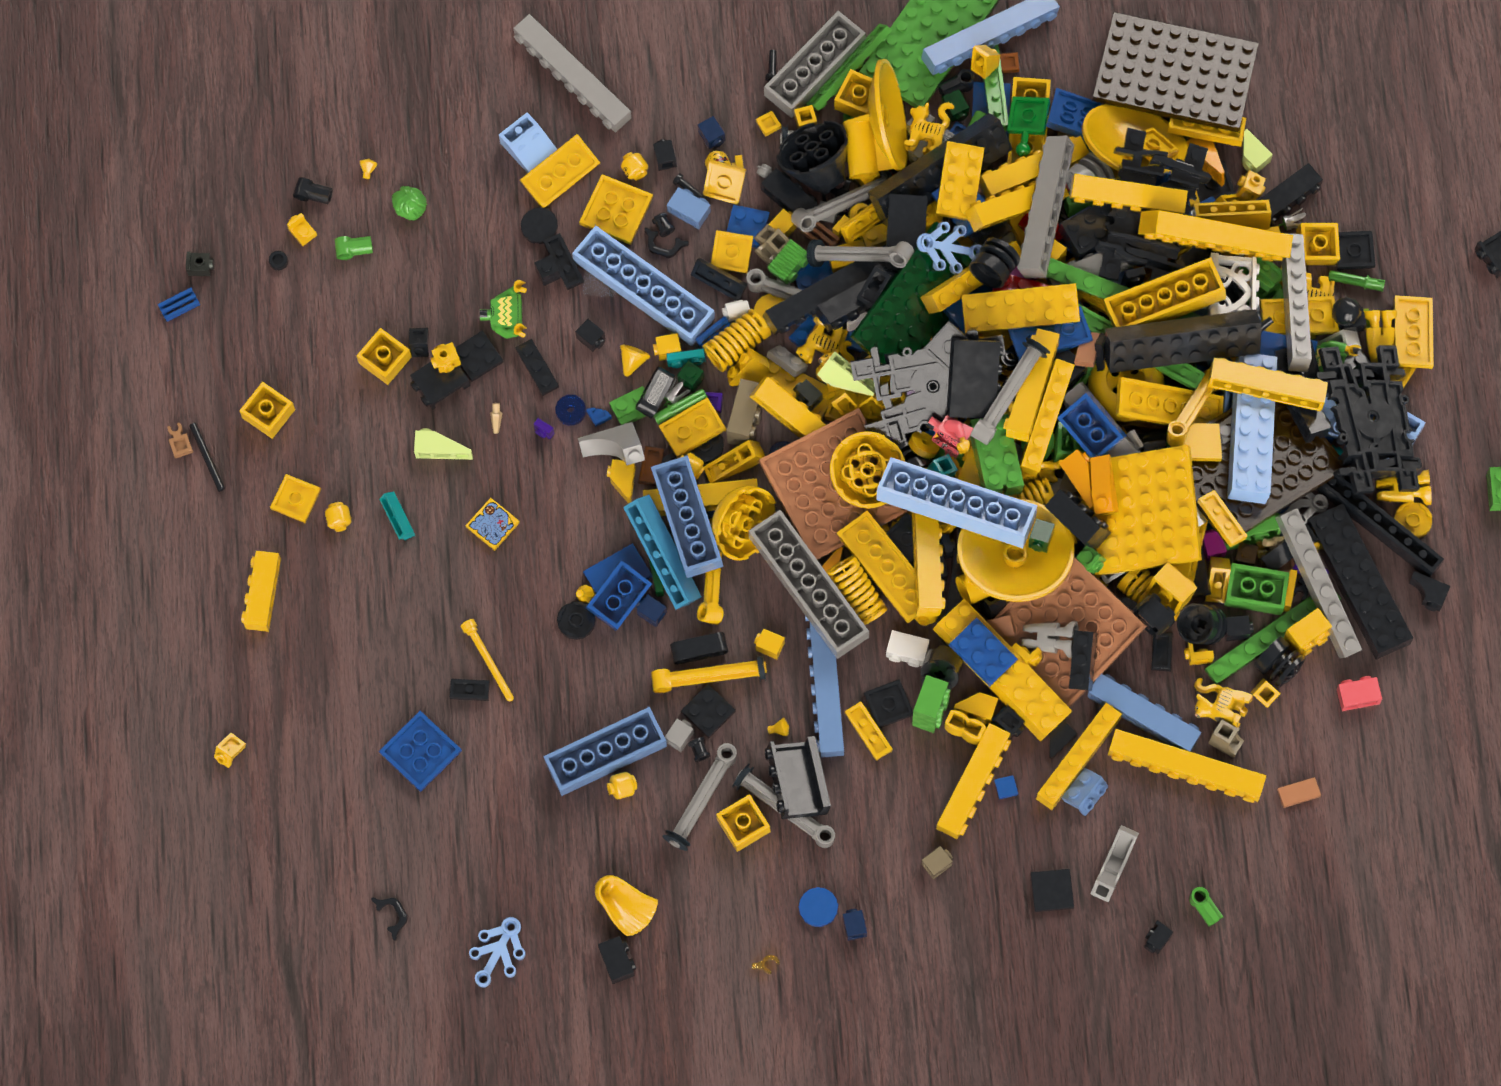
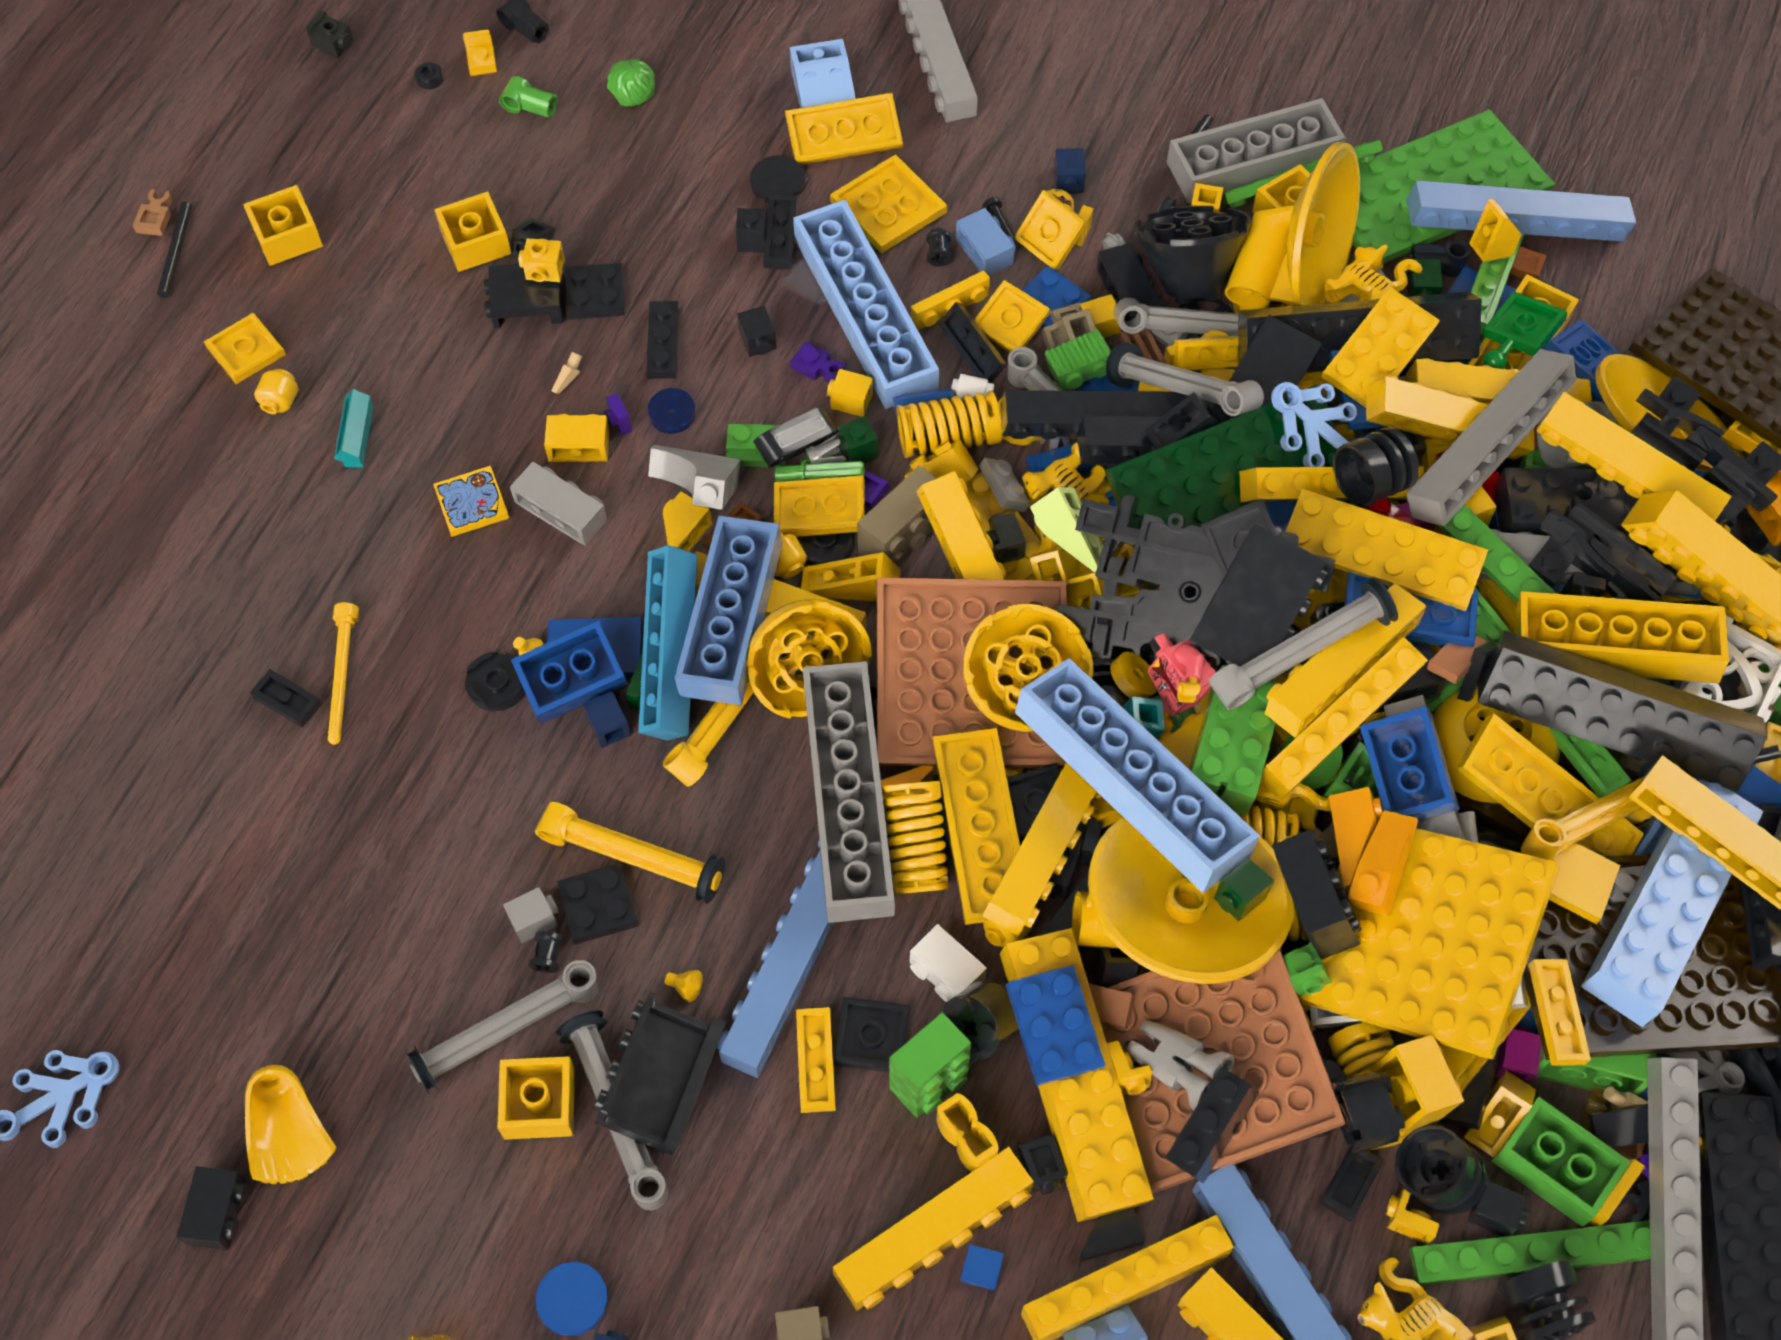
camera: 25 degrees right, 10 degrees down
blue tile [158,288,200,322] -> none
yellow brick [241,551,281,632] -> none
yellow rock [360,159,377,179] -> none
blue plate [379,711,462,792] -> none
yellowish green slope [414,428,473,460] -> none
bright green torso [480,280,527,339] -> none
medium blue brick [543,707,667,796] -> none
blue tile [586,407,612,427] -> none
yellow head [607,772,637,799] -> none
yellow hat [620,344,650,377] -> none
yellow head [621,152,648,181] -> none
black helmet [645,228,689,258] -> none
black brick [653,139,677,171] -> none
teal plate [666,349,705,368] -> none
black beam [670,632,729,665] -> none
yellow brick [754,629,785,660] -> none
yellow plate [756,111,781,137] -> none
yellow slope [954,692,998,725] -> none
dark brown brick [1234,542,1259,566] -> none
yellow brick [1284,608,1332,658] -> none
none -> light grey brick [510,461,607,546]
none -> yellow brick [544,414,610,462]
none -> dark purple plate [790,341,845,384]
none -> yellow plate [911,270,990,330]

